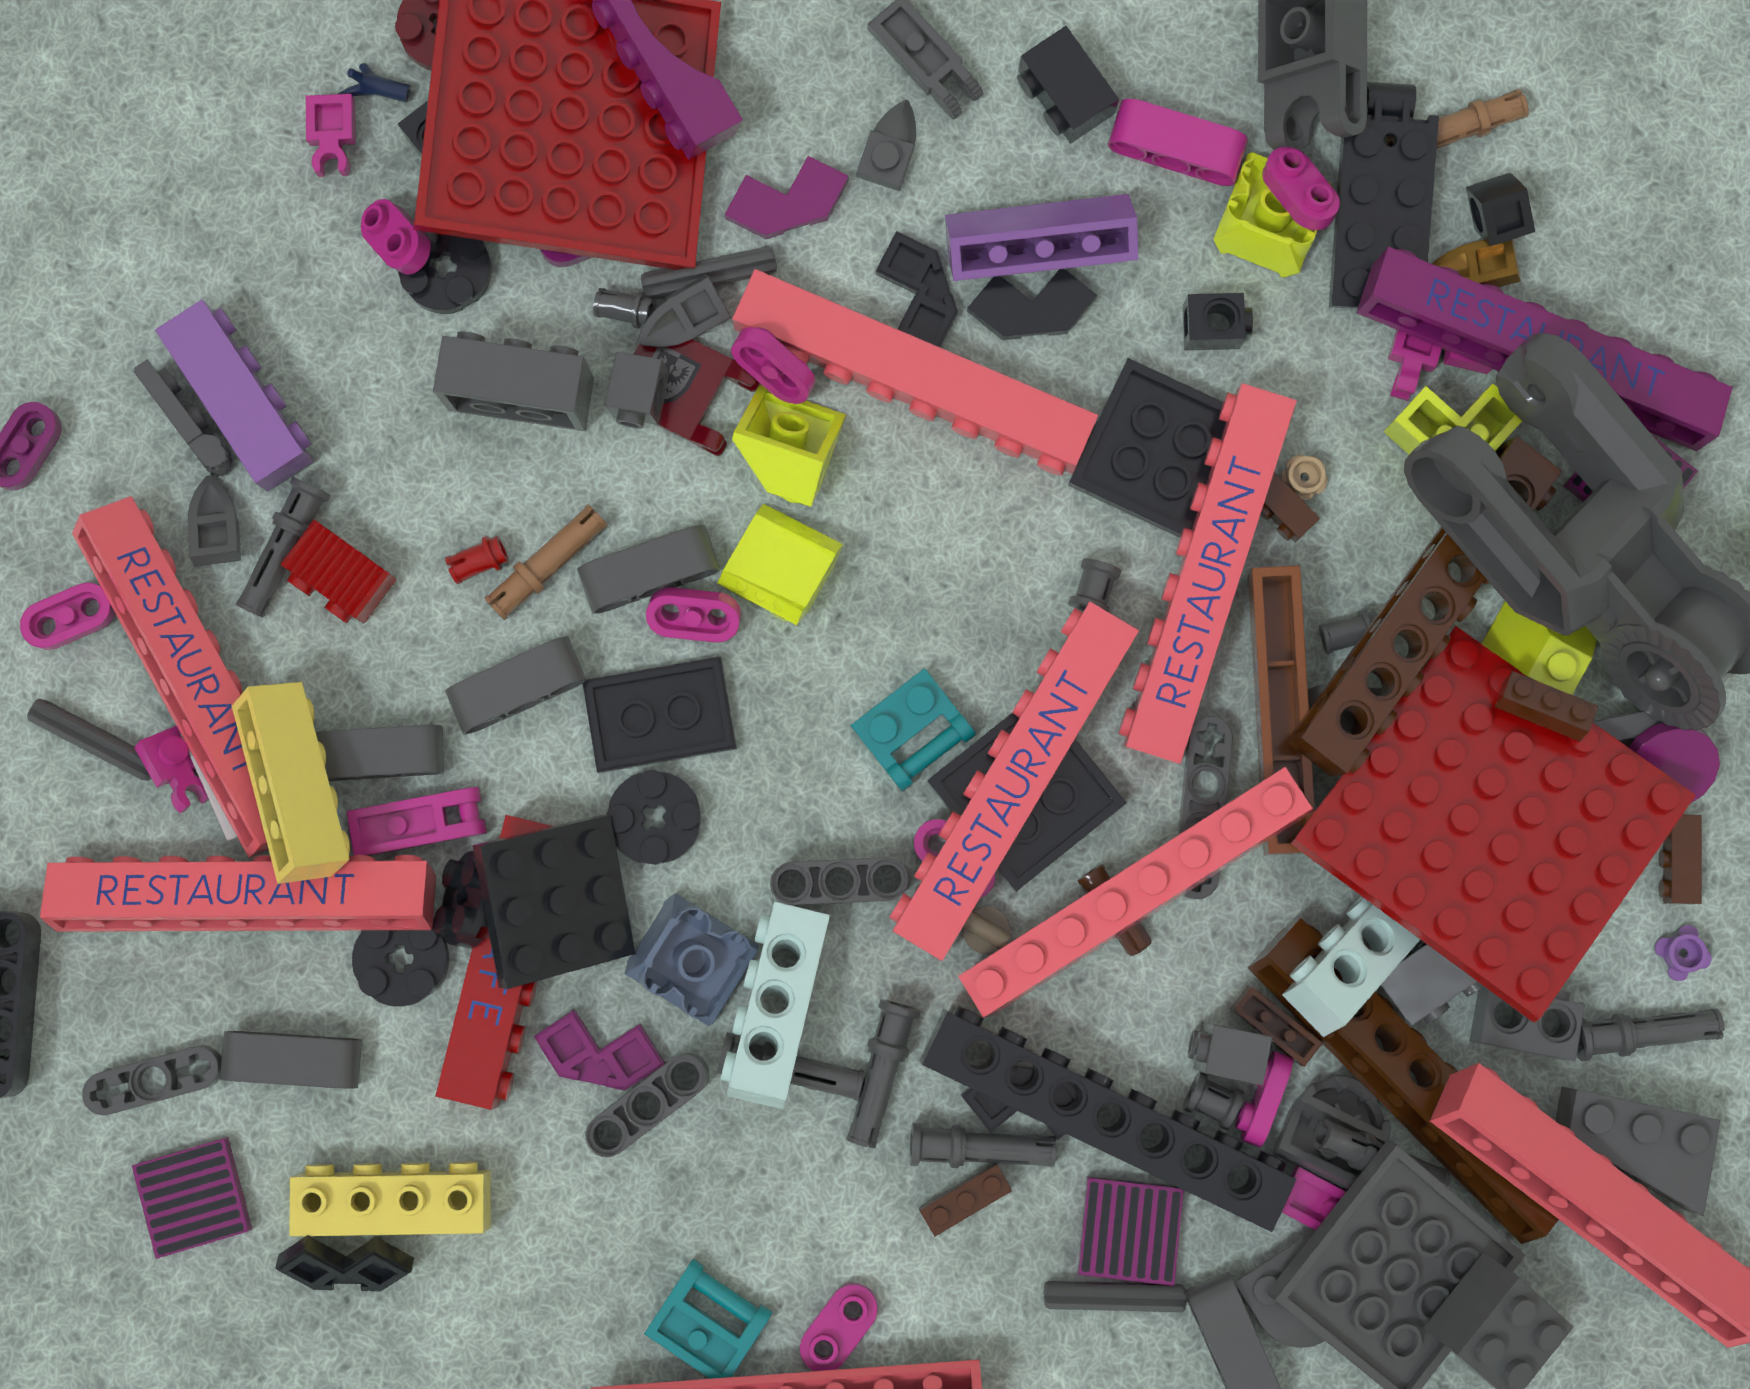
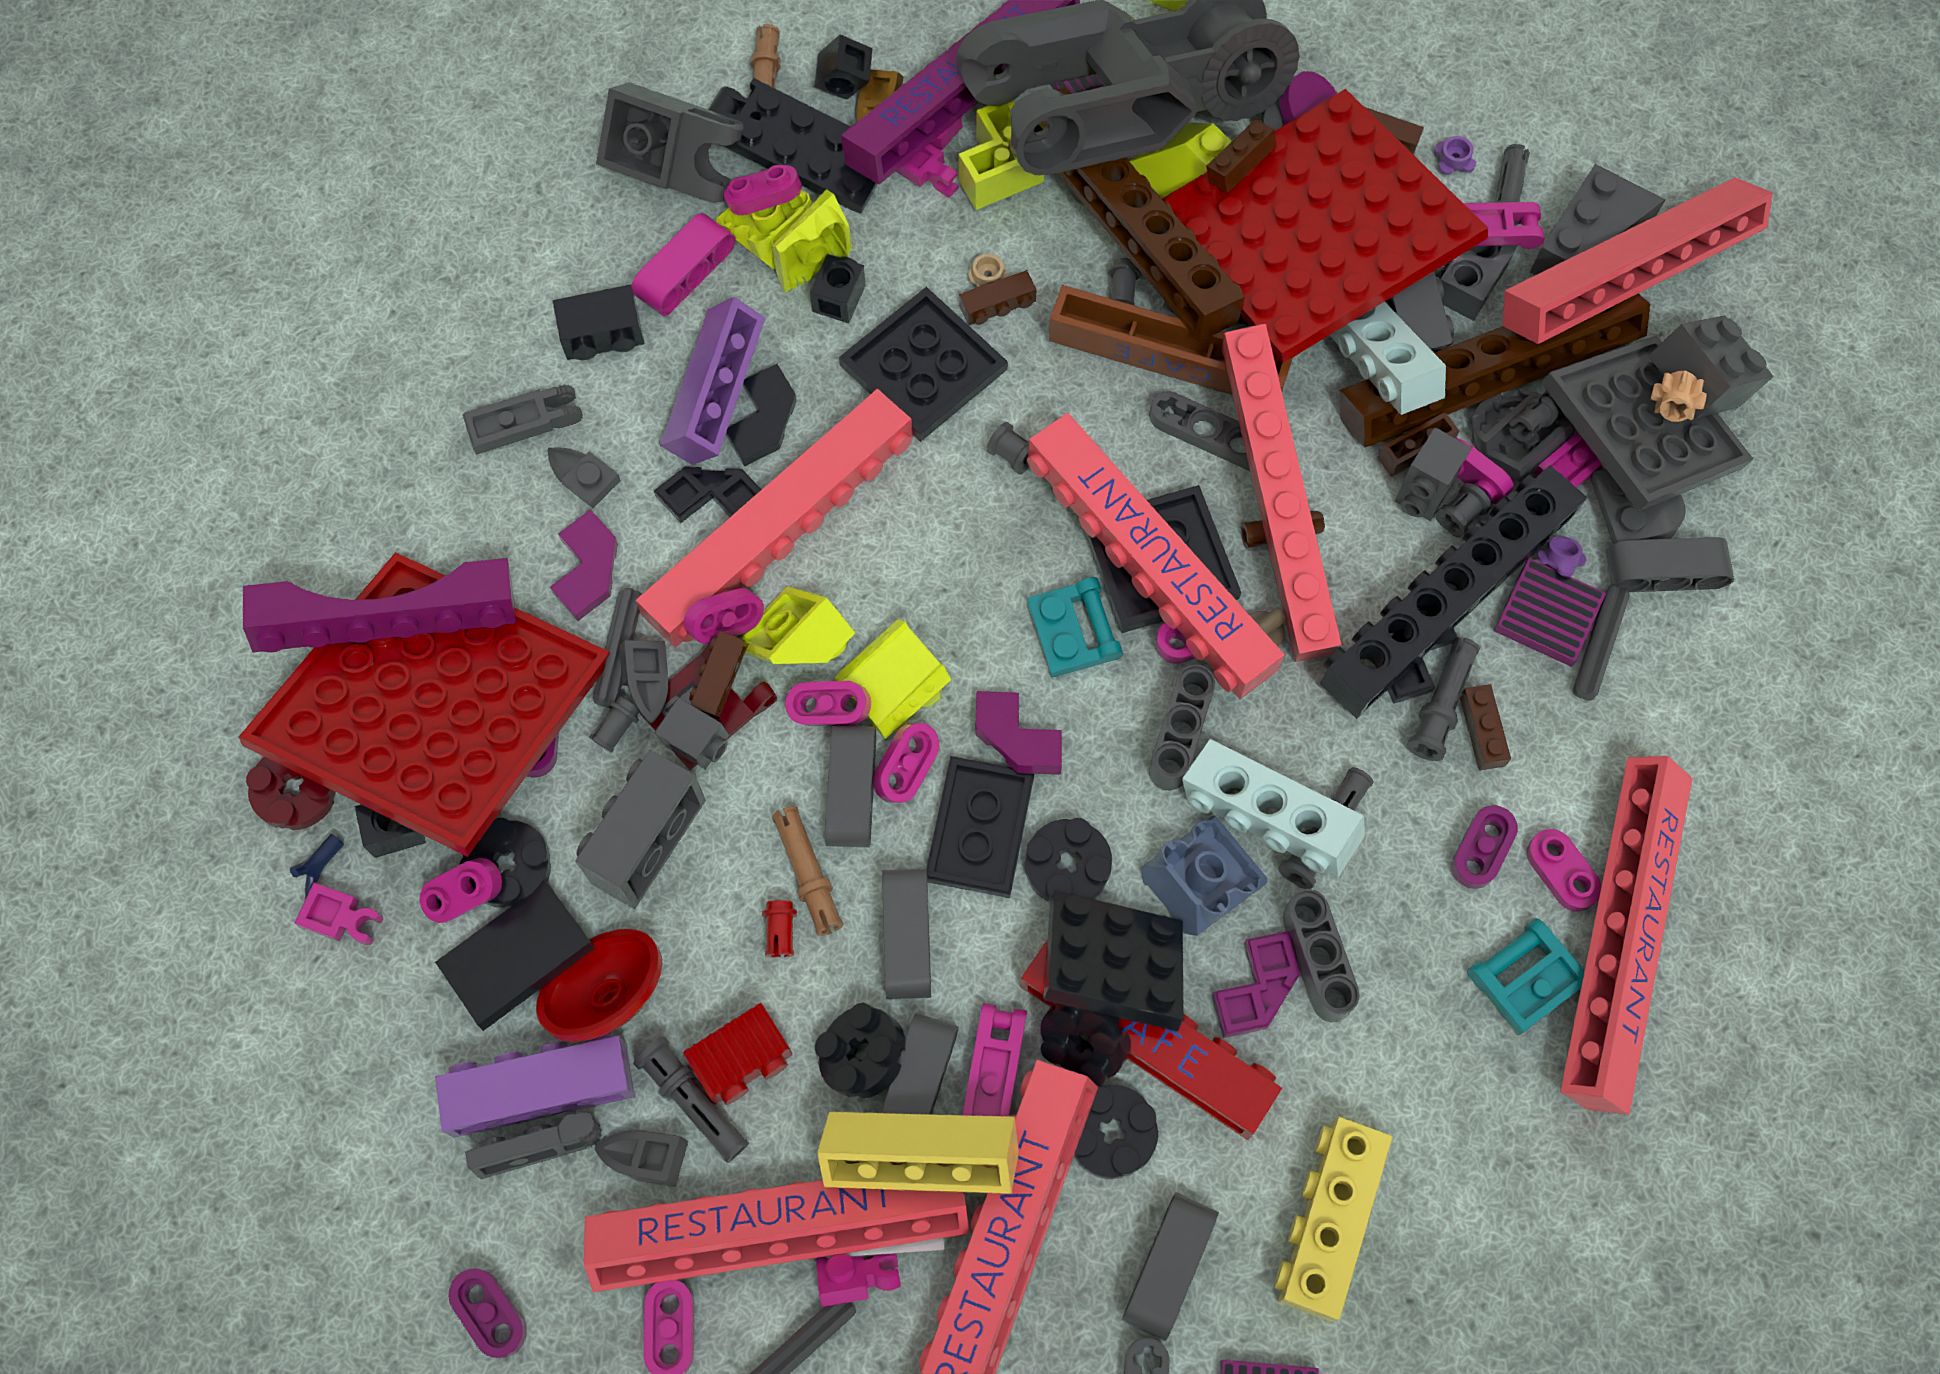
camera: 70 degrees left, 15 degrees down
black tile [275,1235,414,1292] -> none
dark grey pin [846,999,921,1148] -> none
coral brick [1118,383,1297,764] -> none
none -> black tile [435,881,595,1031]
none -> red dish [536,929,662,1042]
none -> reddish brown piece [689,631,749,718]
none -> neon yellow slope [772,189,852,293]
none -> dark pink plate [785,681,871,726]
none -> black plate [815,1003,906,1098]
none -> magenta tile [975,691,1062,775]
none -> magenta plate [1451,805,1518,889]
none -> dark pink plate [1464,202,1545,249]
none -> medium lavender plate [1537,536,1586,576]
none -> light nougat gear [1651,370,1707,422]

